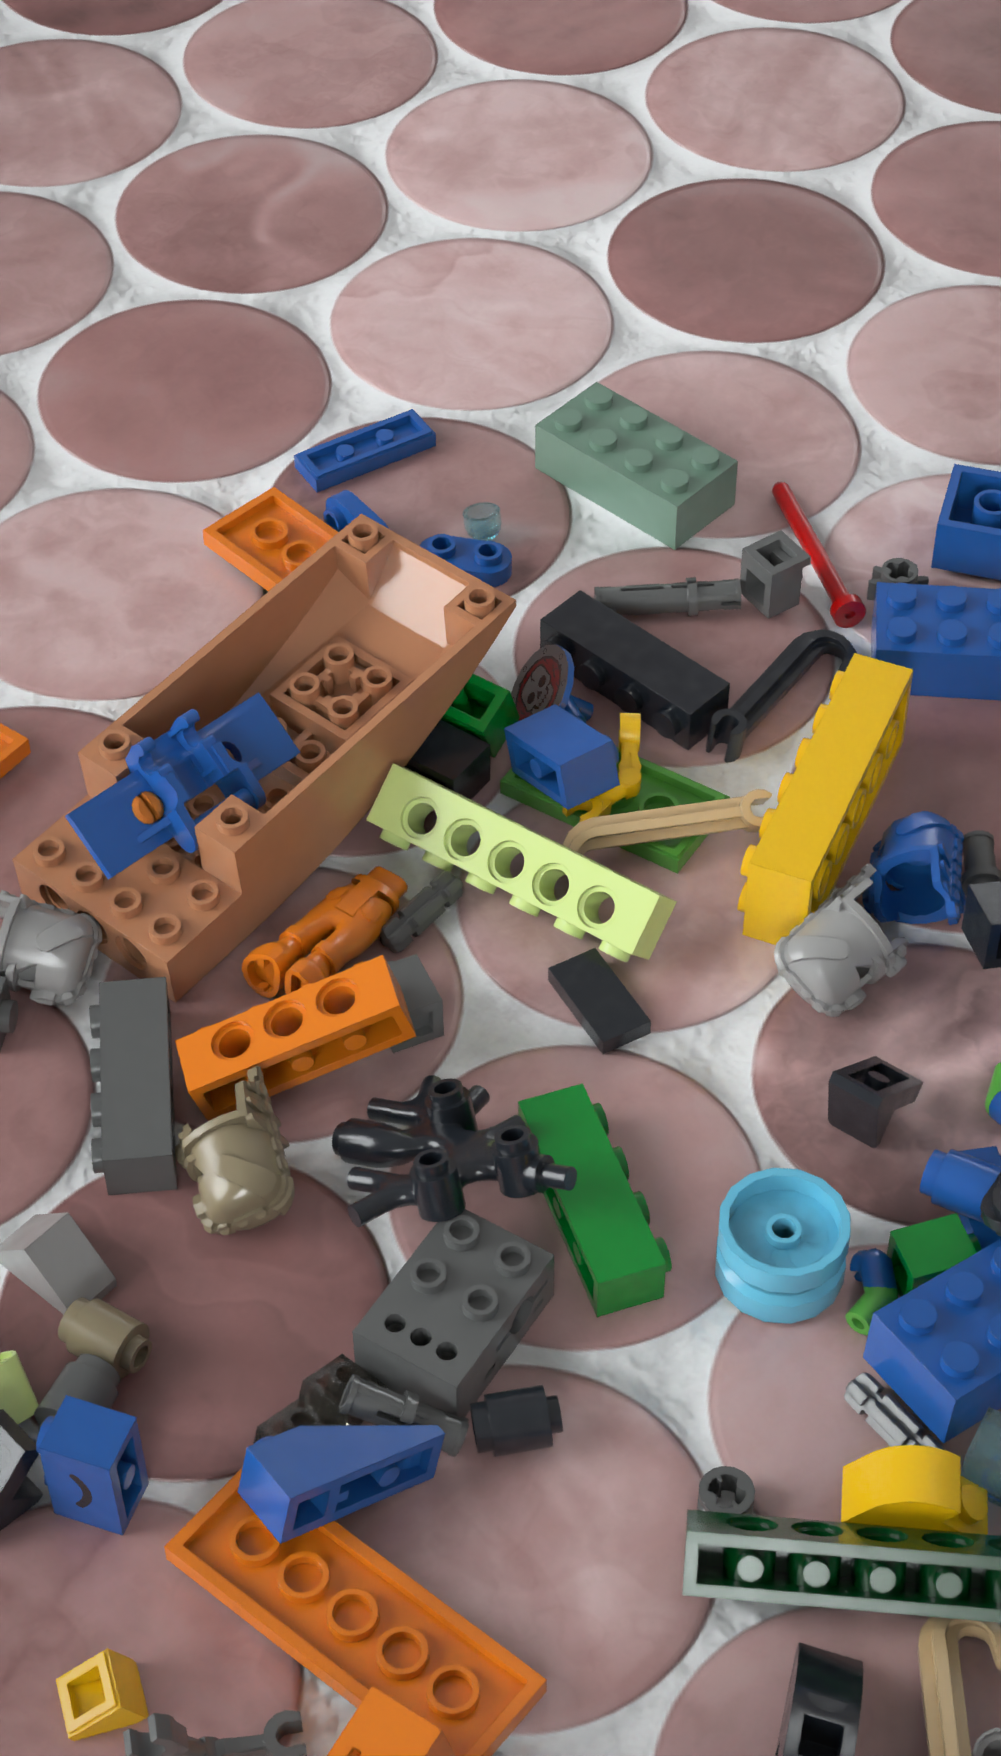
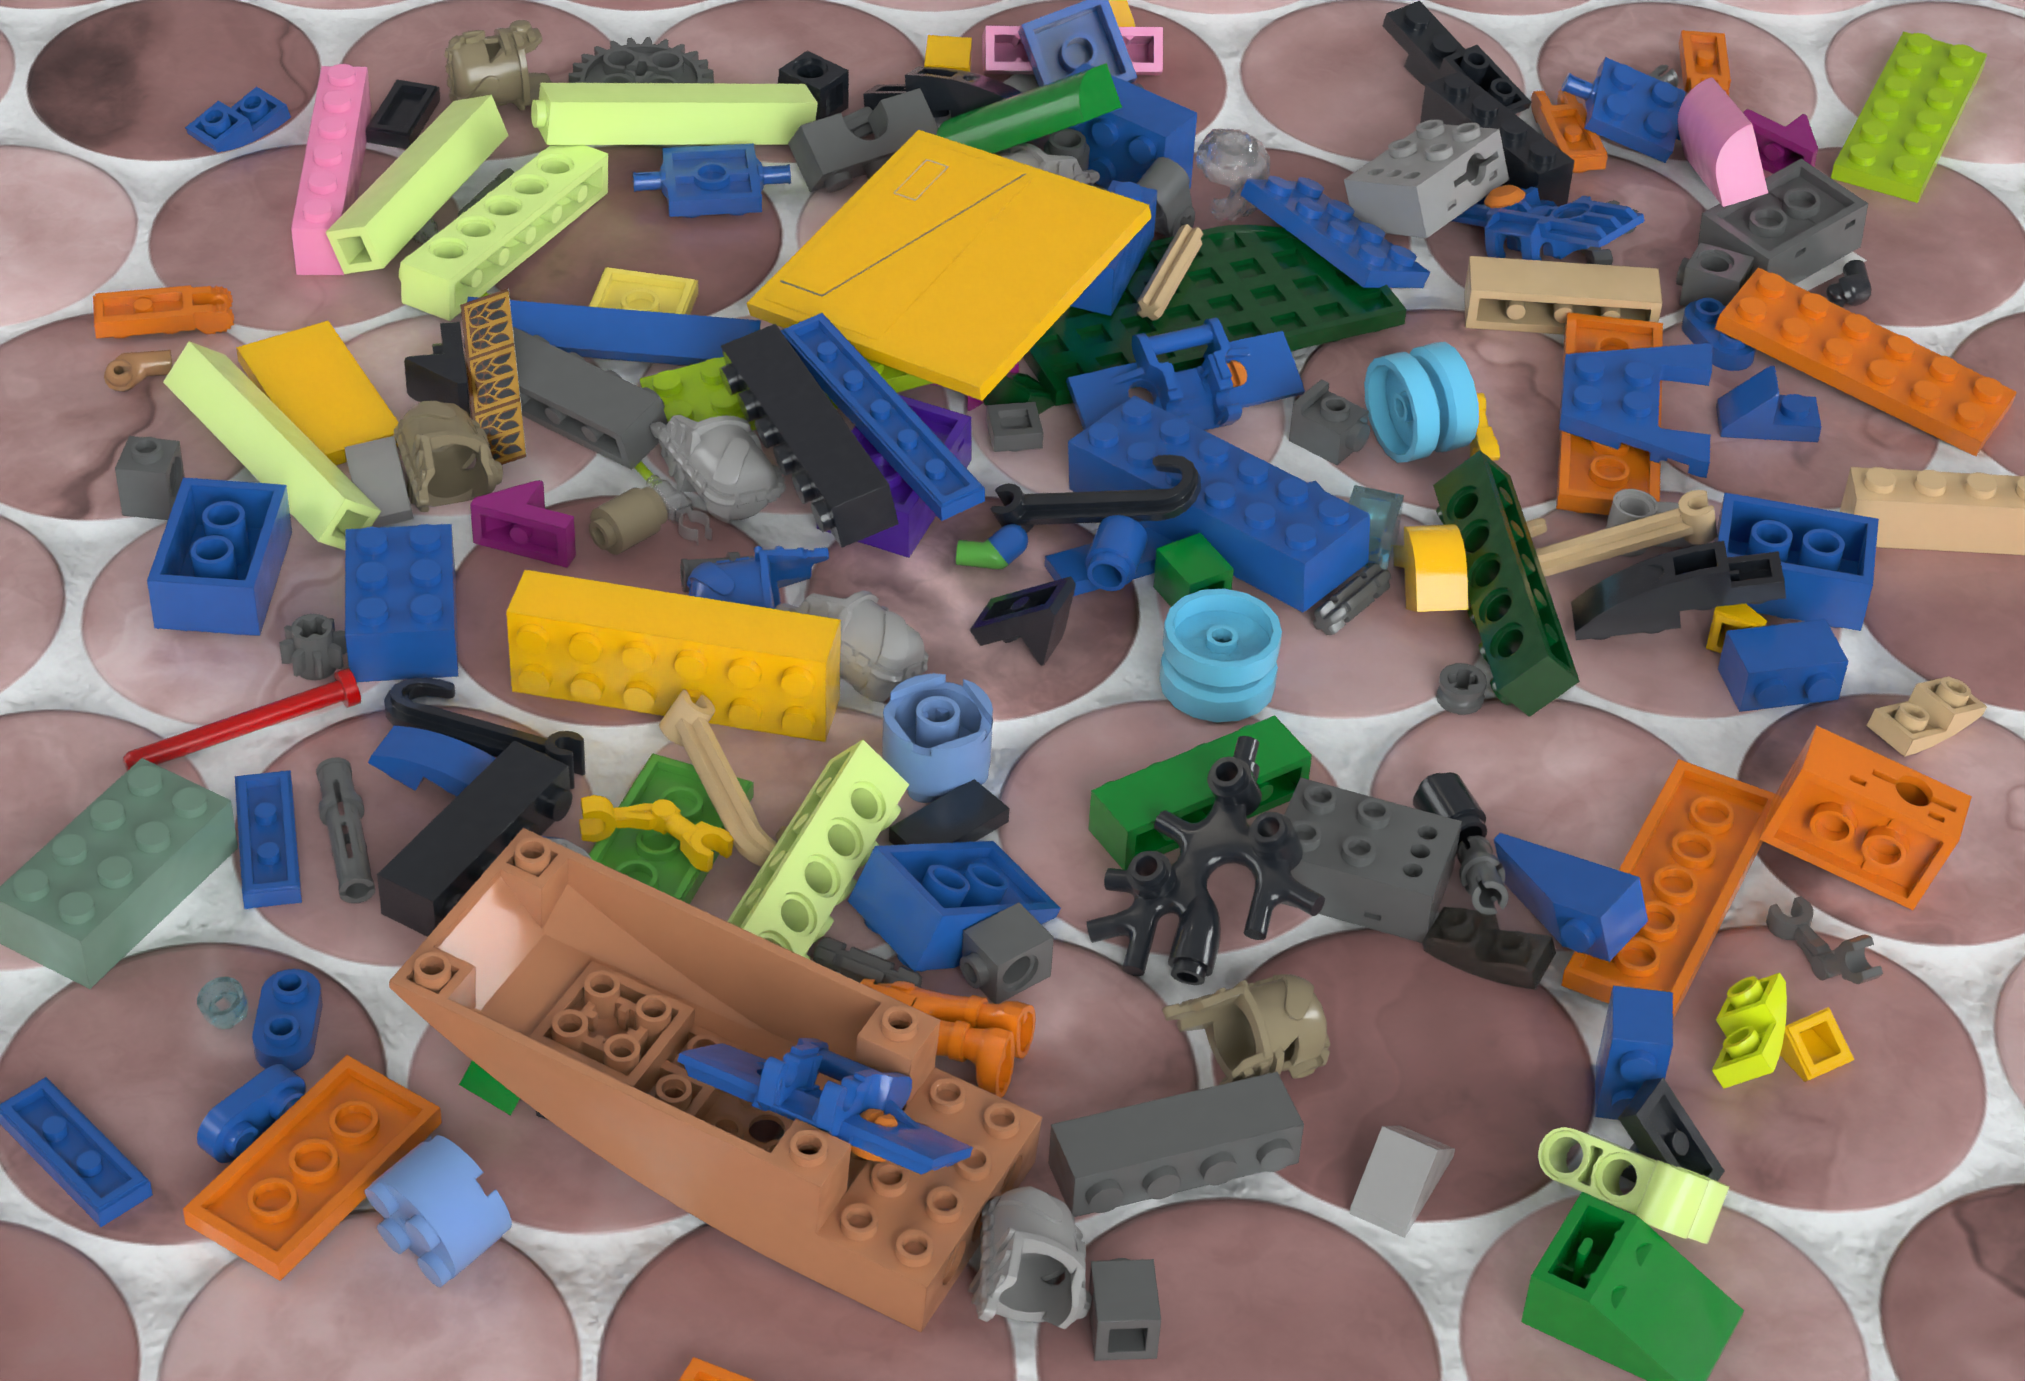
camera: 105 degrees left, 5 degrees down
dark grey brick [34,1354,121,1430] -> none
dark tan brick [58,1297,152,1379] -> none
orange brick [175,955,416,1121] -> none
blue brick [504,704,620,810] -> none
dark grey brick [740,530,811,619] -> none
none -> blue tile [235,770,302,909]
none -> medium blue brick [364,1135,512,1288]
none -> blue slope [368,726,496,797]
none -> blue slope [848,841,1061,972]
none -> medium blue brick [882,673,993,803]
none -> neon yellow slope [1712,972,1787,1089]

